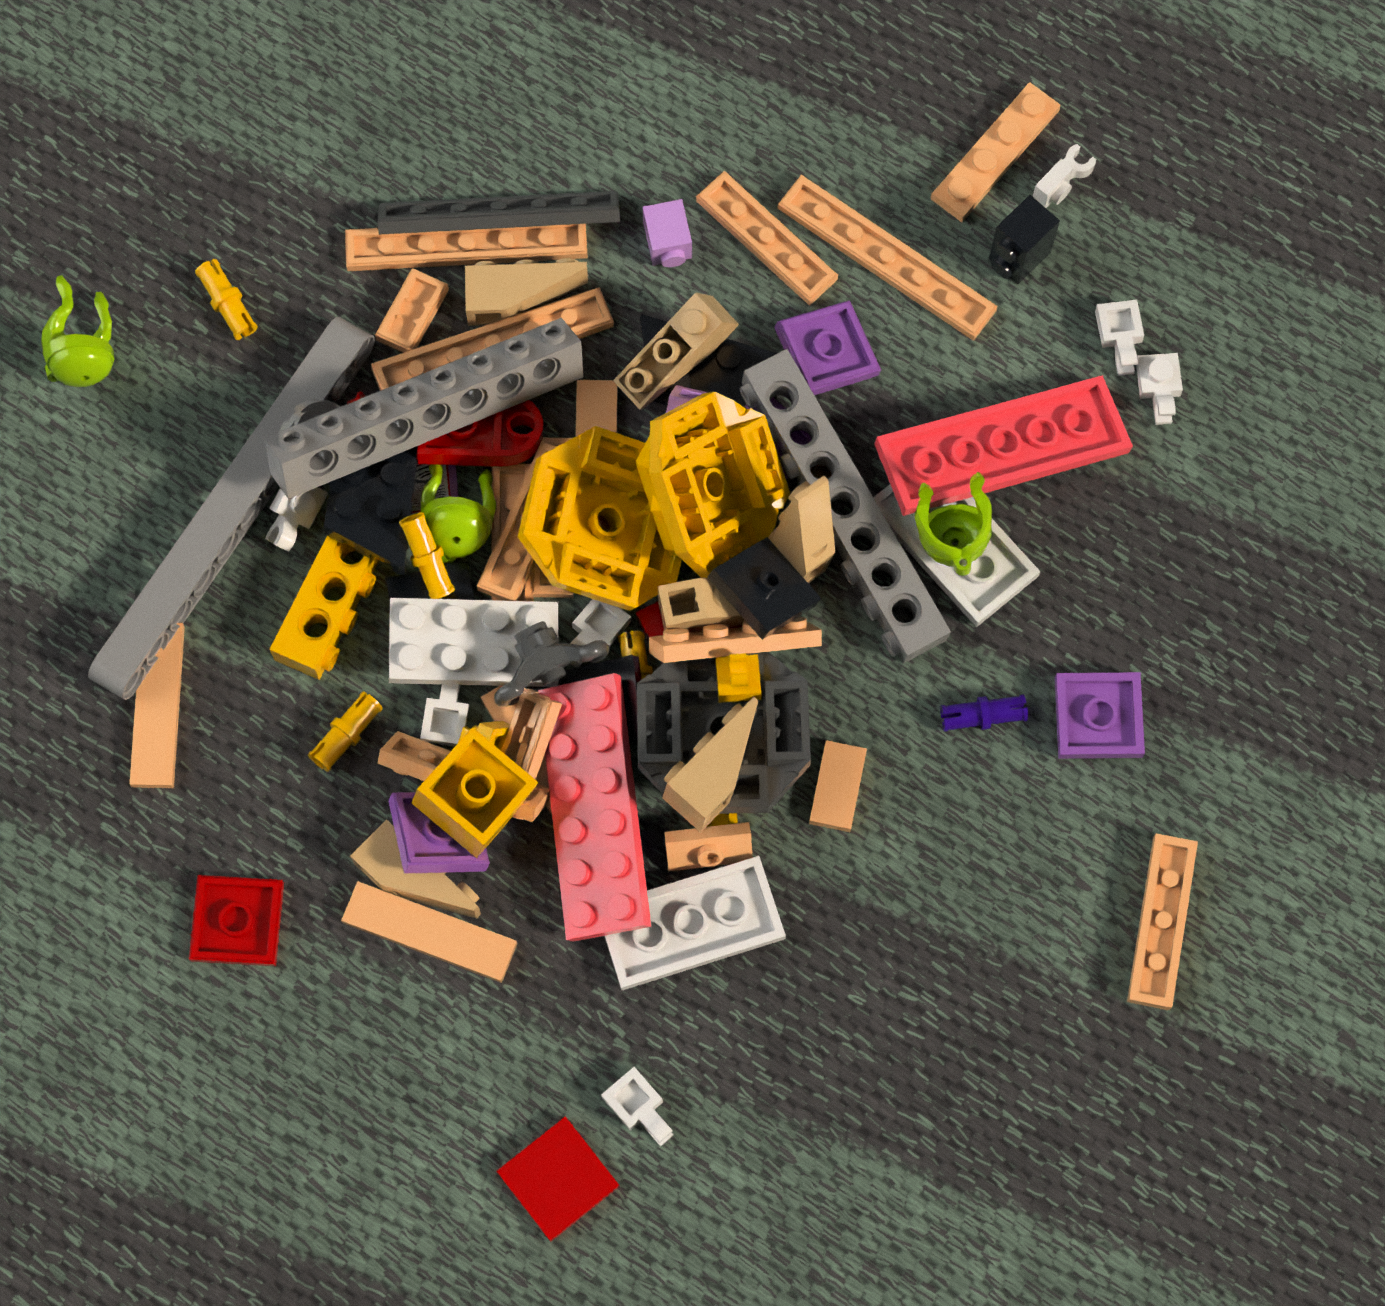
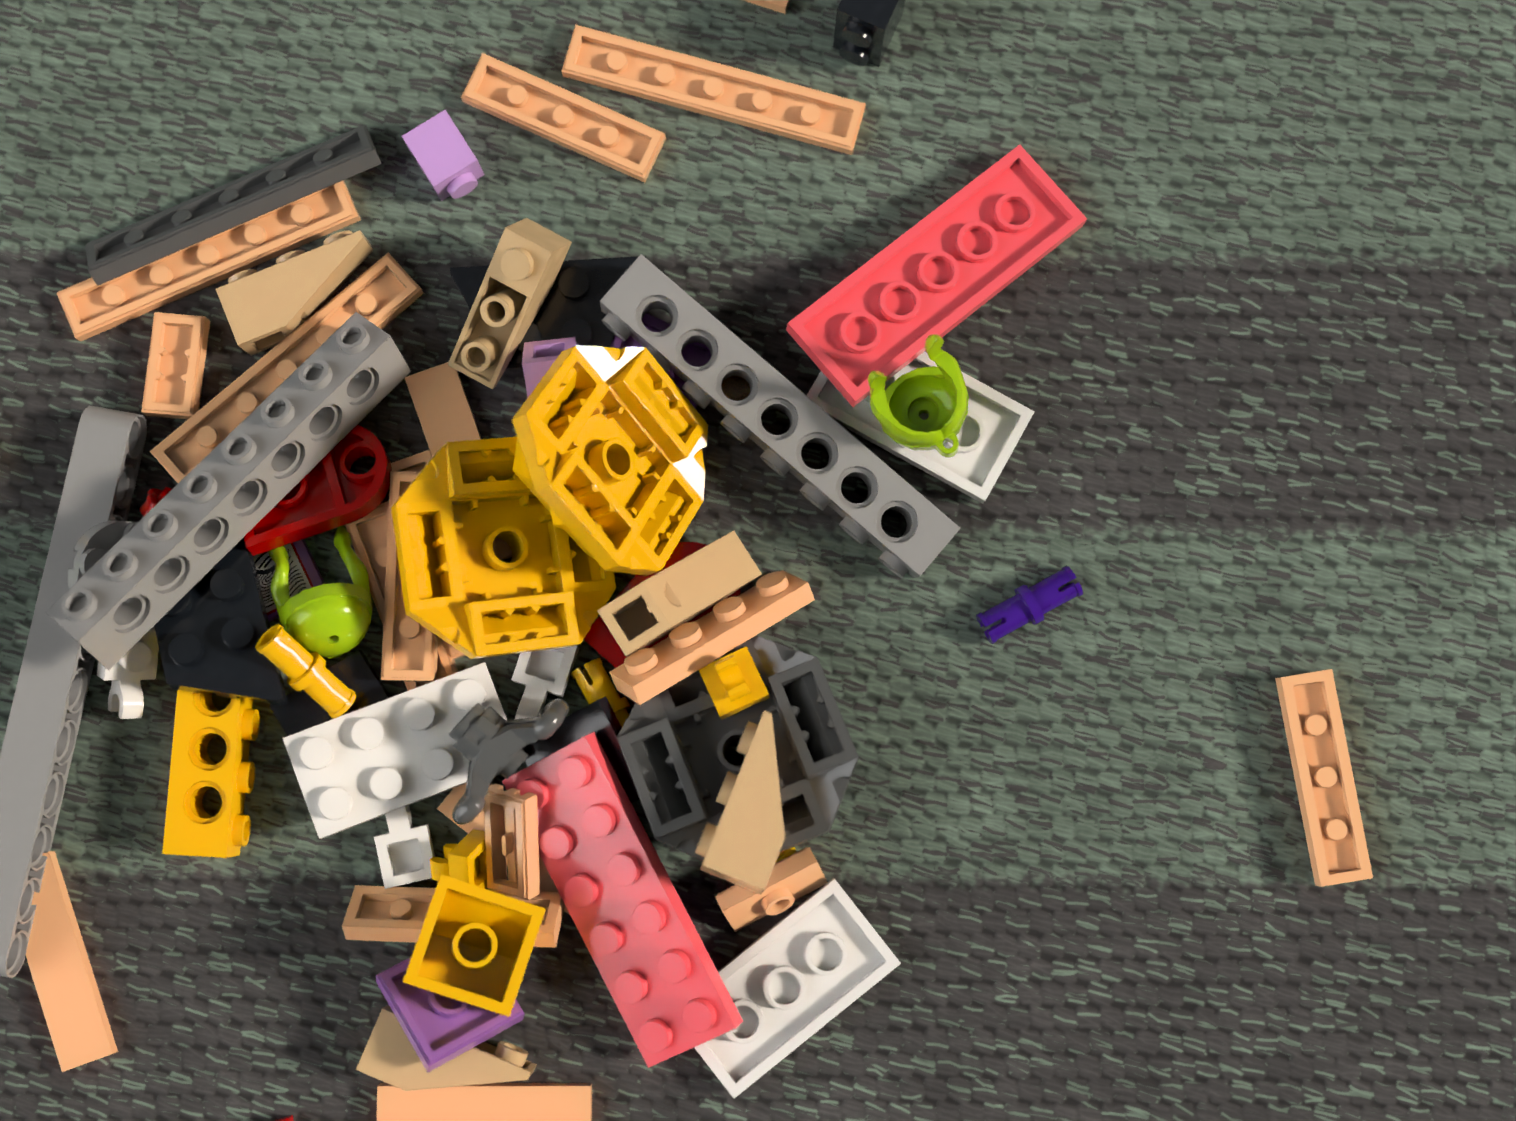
camera: 20 degrees left, 10 degrees up
yellow pin [308,691,383,772] -> none
black plate [708,537,822,640] -> none
tan slope [768,476,836,583] -> none
medium lavender tile [774,300,881,395] -> none
light nougat tile [809,740,867,832] -> none
medium lavender plate [1055,672,1145,759] -> none
white plate [1095,300,1144,376] -> none
white plate [1136,353,1183,425] -> none

